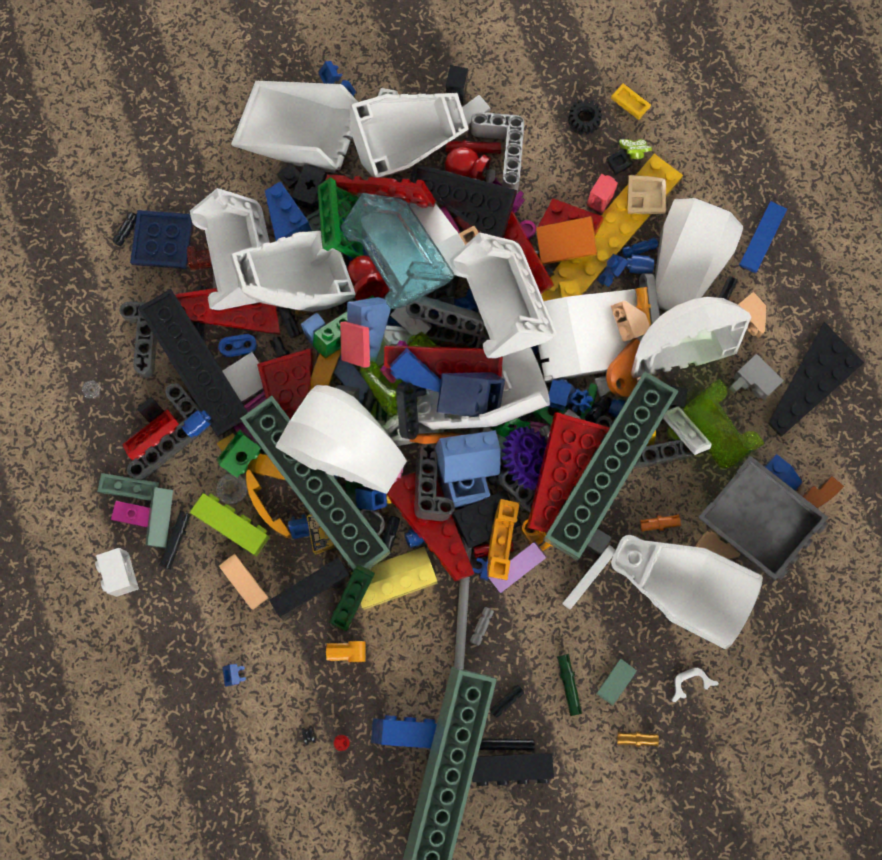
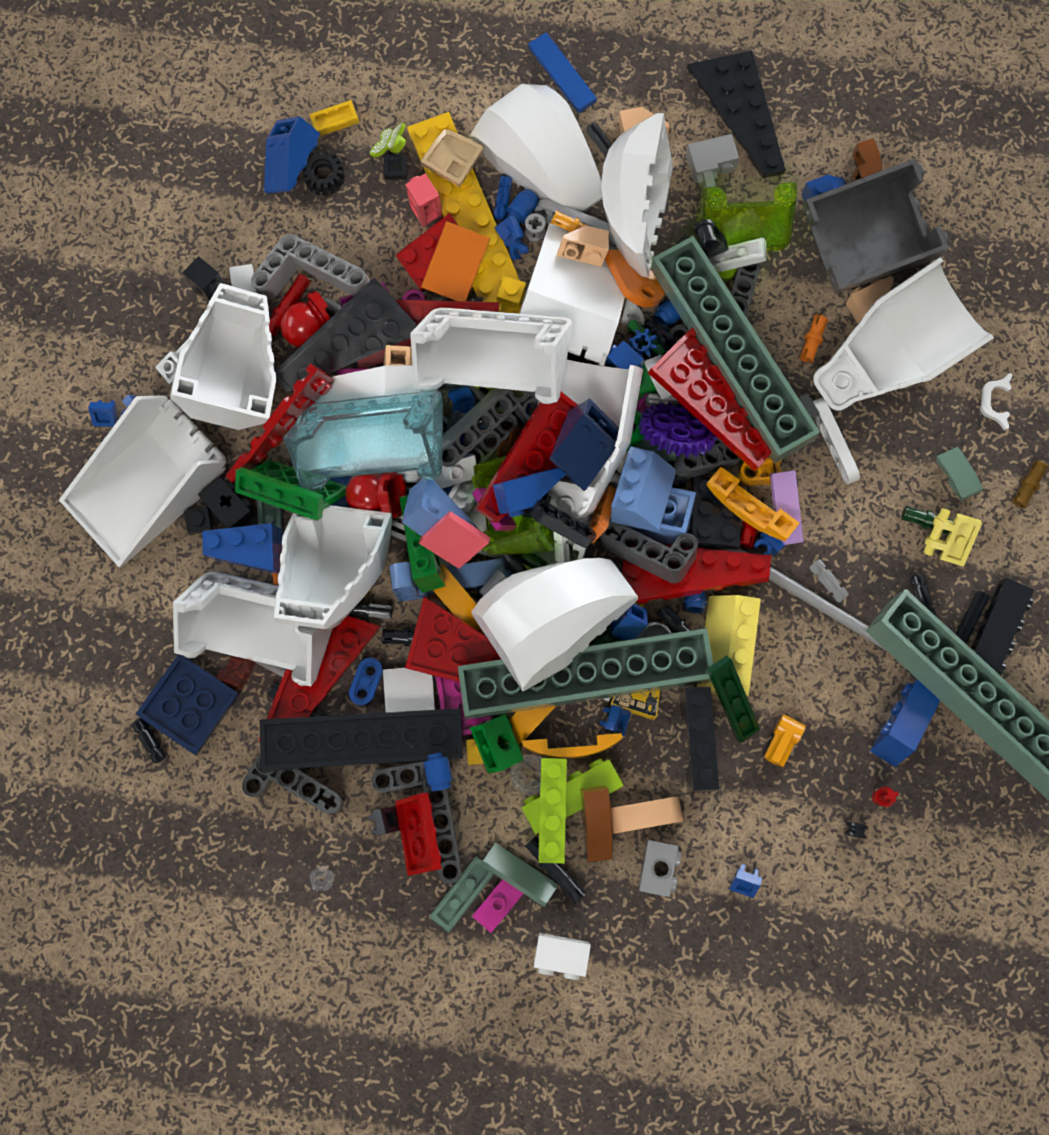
camera: 60 degrees left, 0 degrees up
none -> blue slope [264,116,320,194]
none -> light grey bush [525,214,545,242]
none -> lime brick [538,758,567,864]
none -> dark orange slope [580,786,612,862]
none -> light grey brick [638,840,682,897]
none -> black piece [694,219,729,259]
none -> light yellow plate [923,508,982,567]

